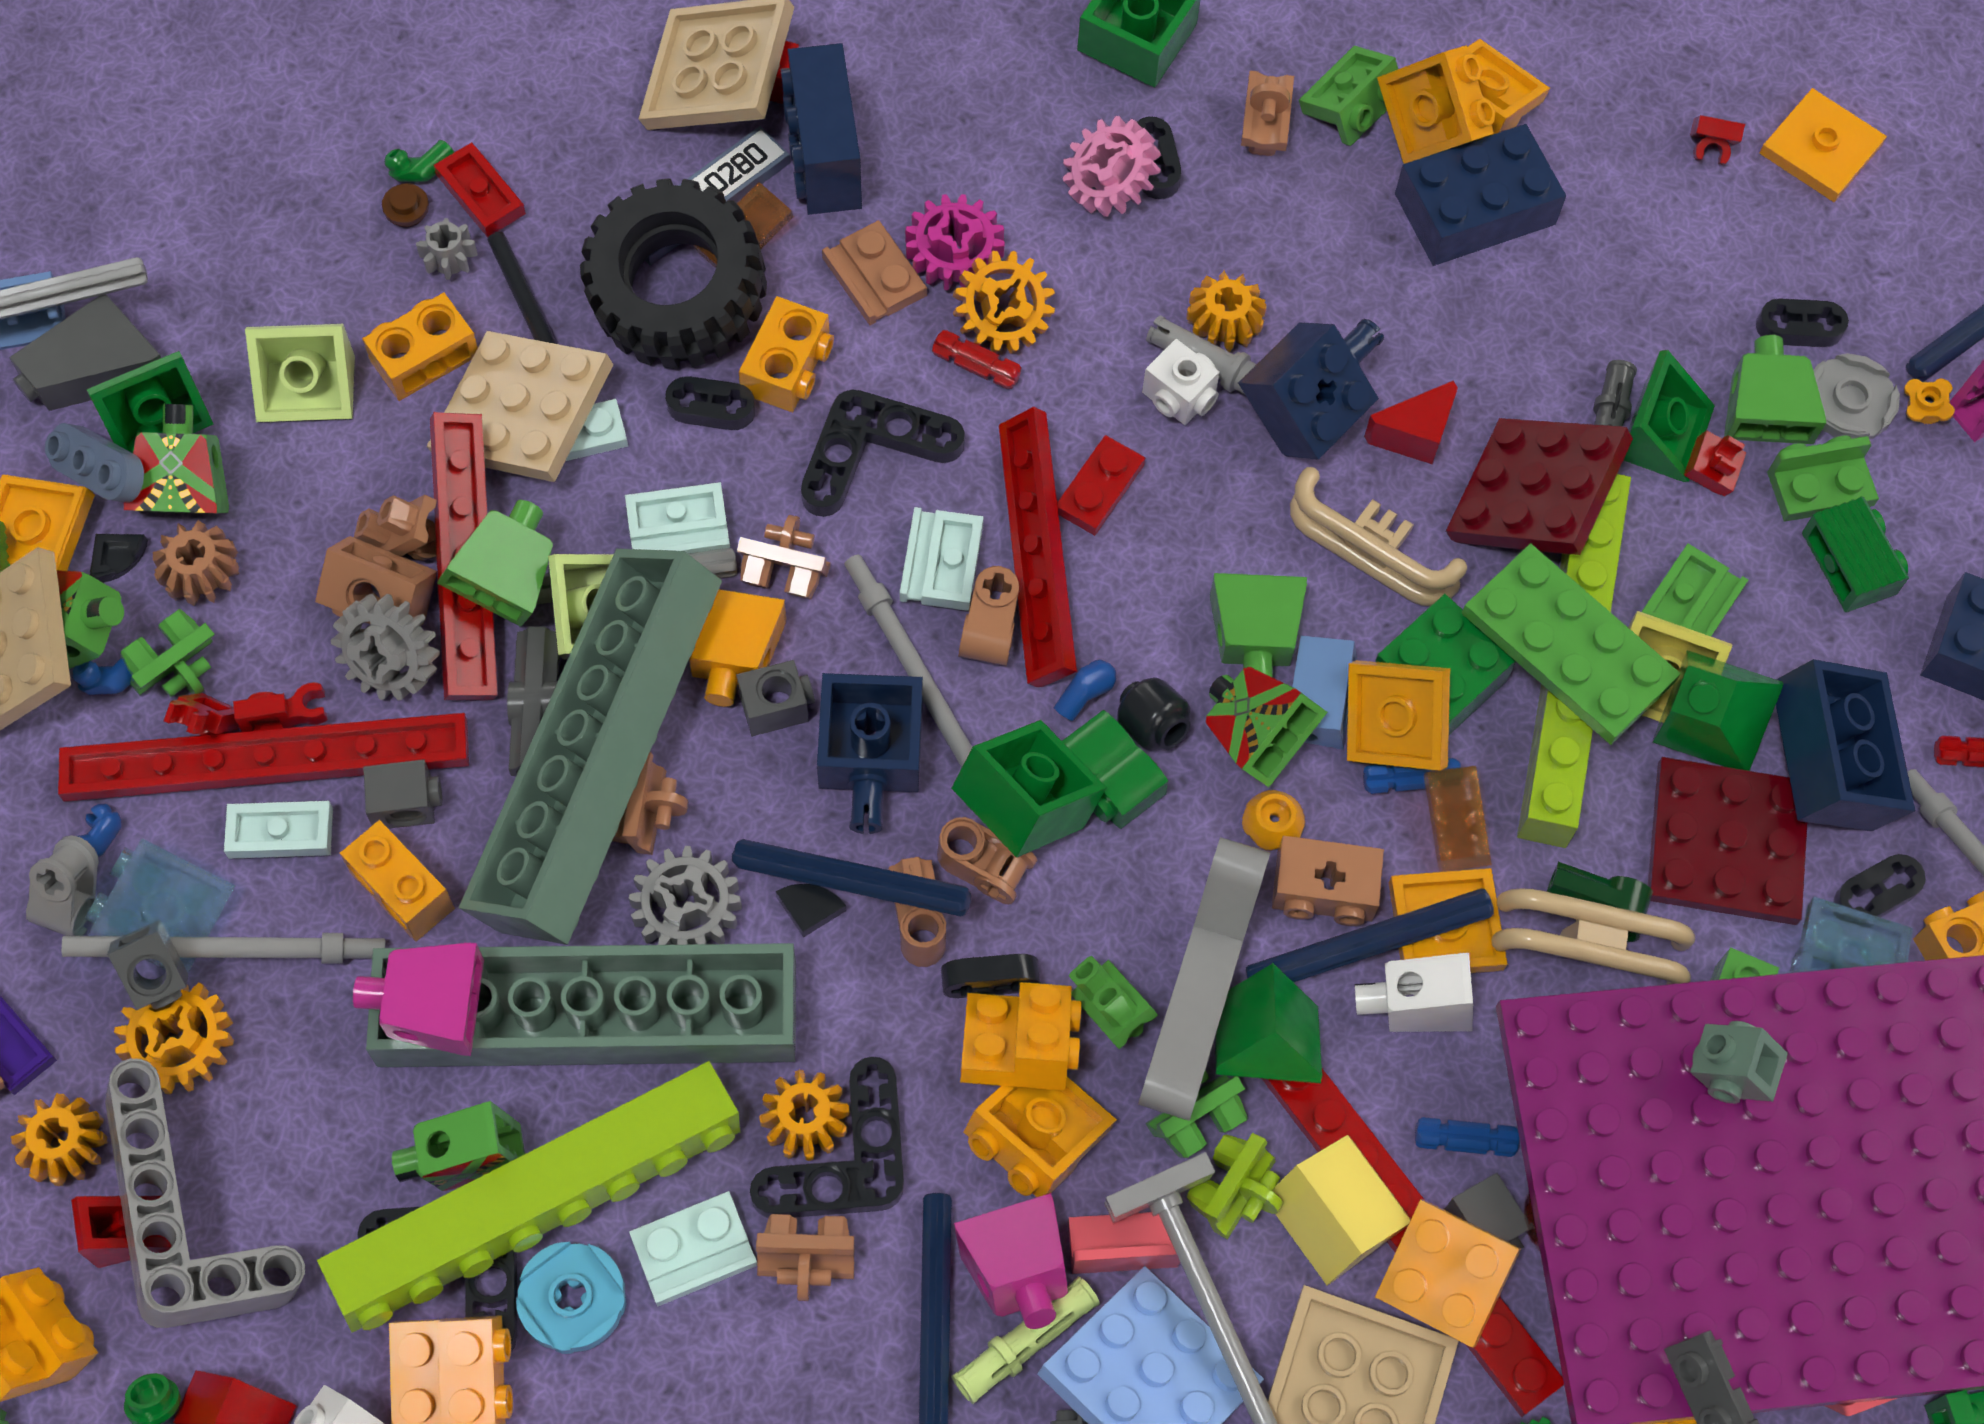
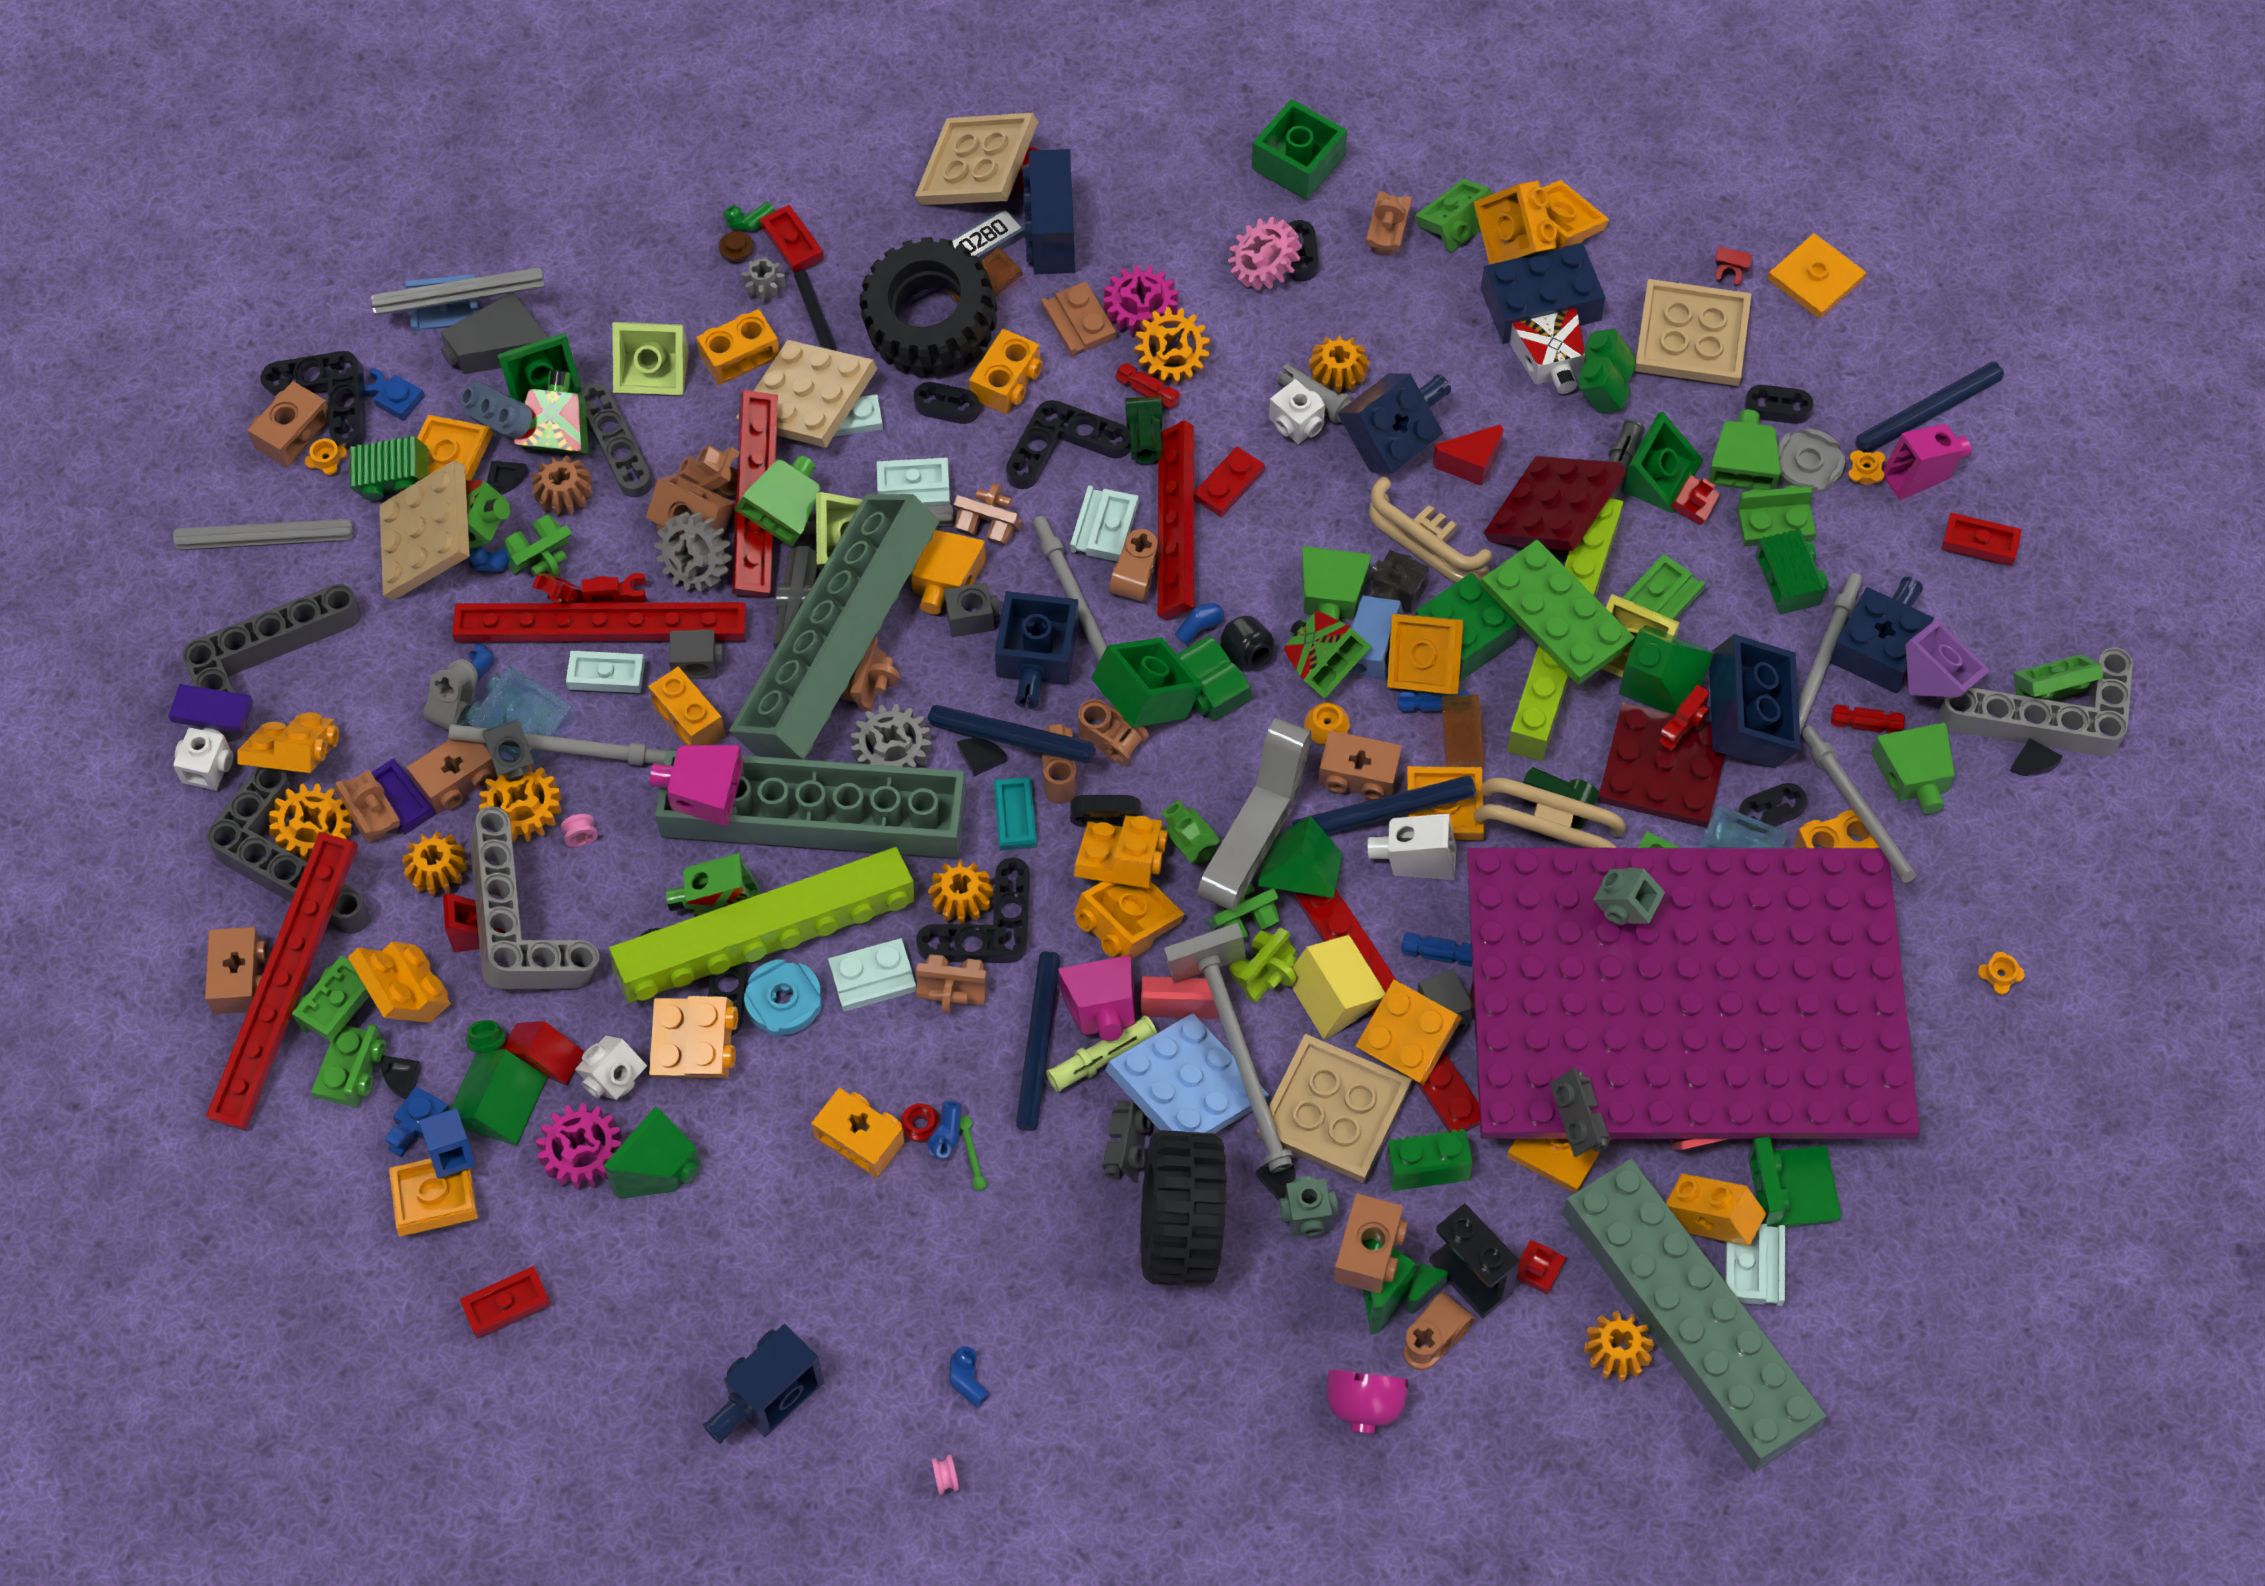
camera: 10 degrees right, 5 degrees down
none -> nougat brick [406,739,497,814]
none -> bright pink bush [561,814,598,848]
none -> dark grey beam [579,383,651,498]
none -> teal tile [994,777,1037,851]
none -> dark green piece [1125,396,1162,465]
none -> clear smoke brick [1370,550,1429,613]
none -> white torso [1510,309,1585,394]
none -> green brick [1578,328,1636,413]
none -> tan plate [1634,279,1752,386]
none -> red plate [1659,685,1710,751]
none -> light grey bar [1798,573,1863,734]

